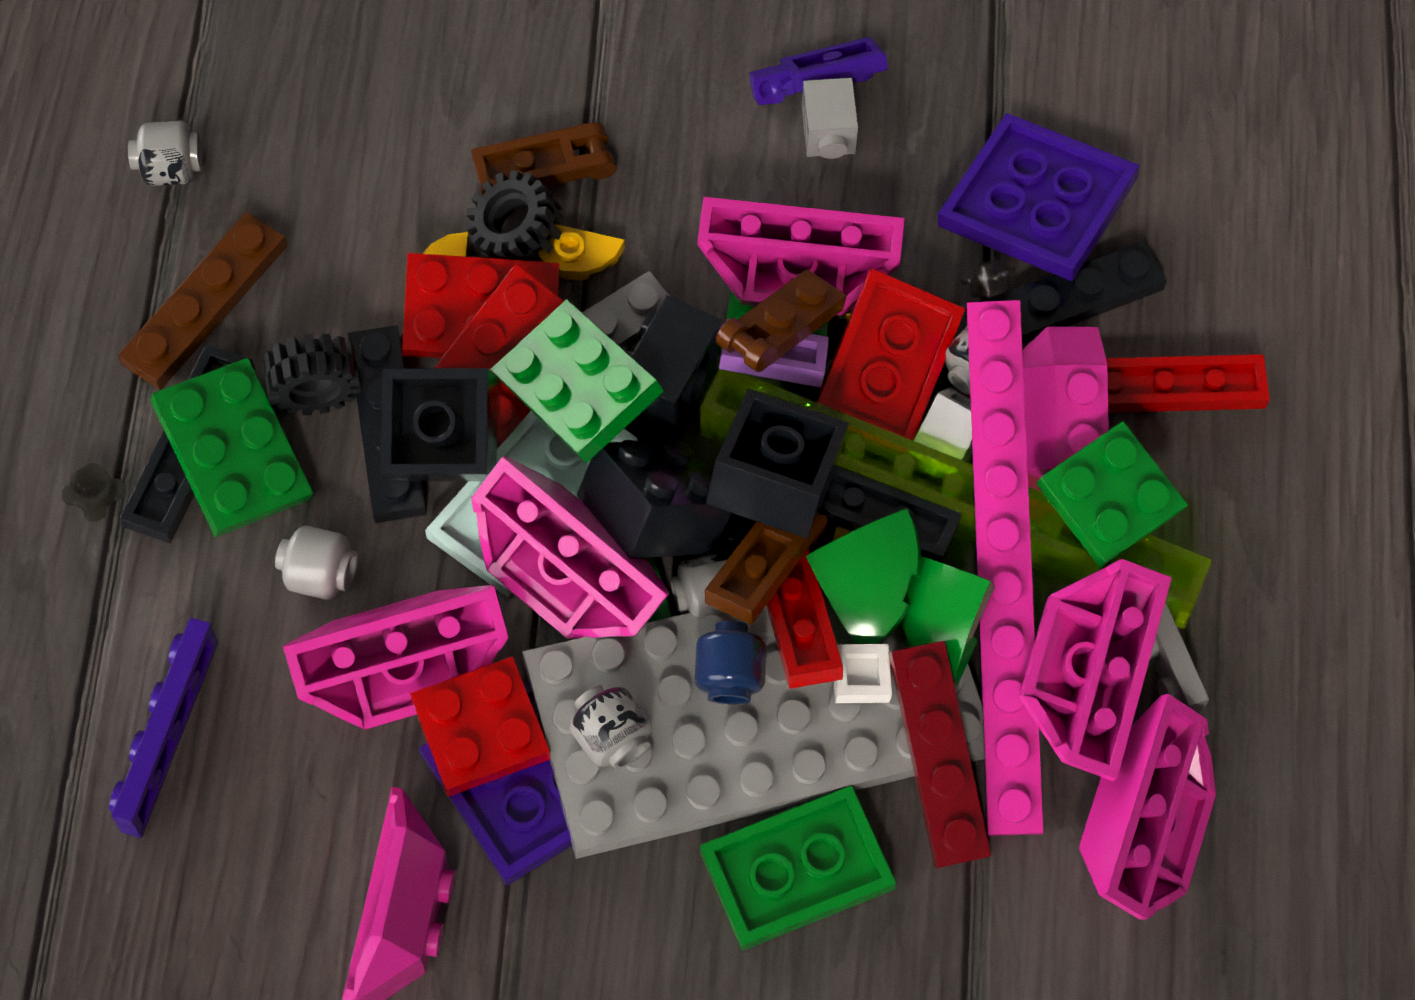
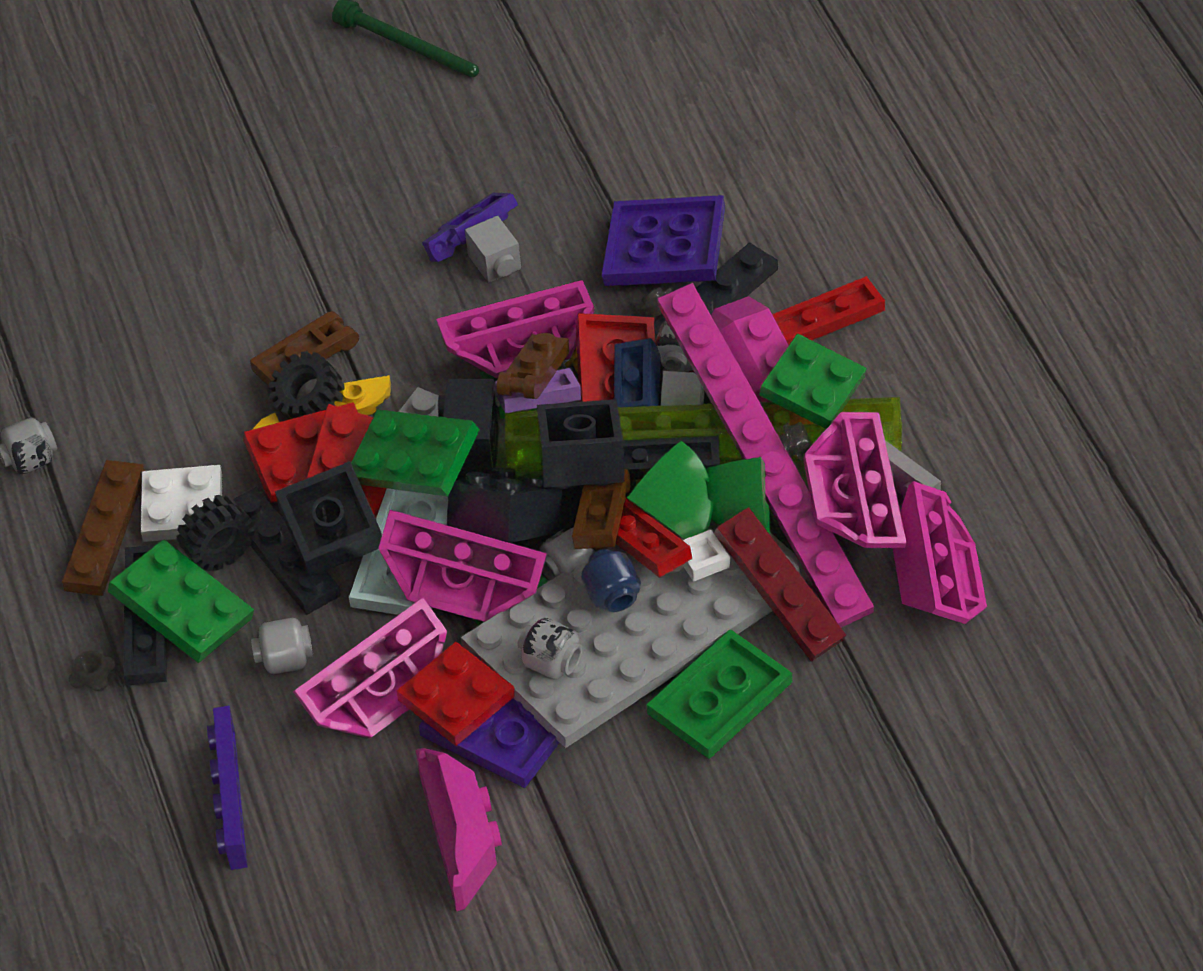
camera: 20 degrees left, 15 degrees down
none -> white plate [141,465,222,542]
none -> dark blue slope [614,338,661,419]
none -> clear smoke plate [780,421,813,461]

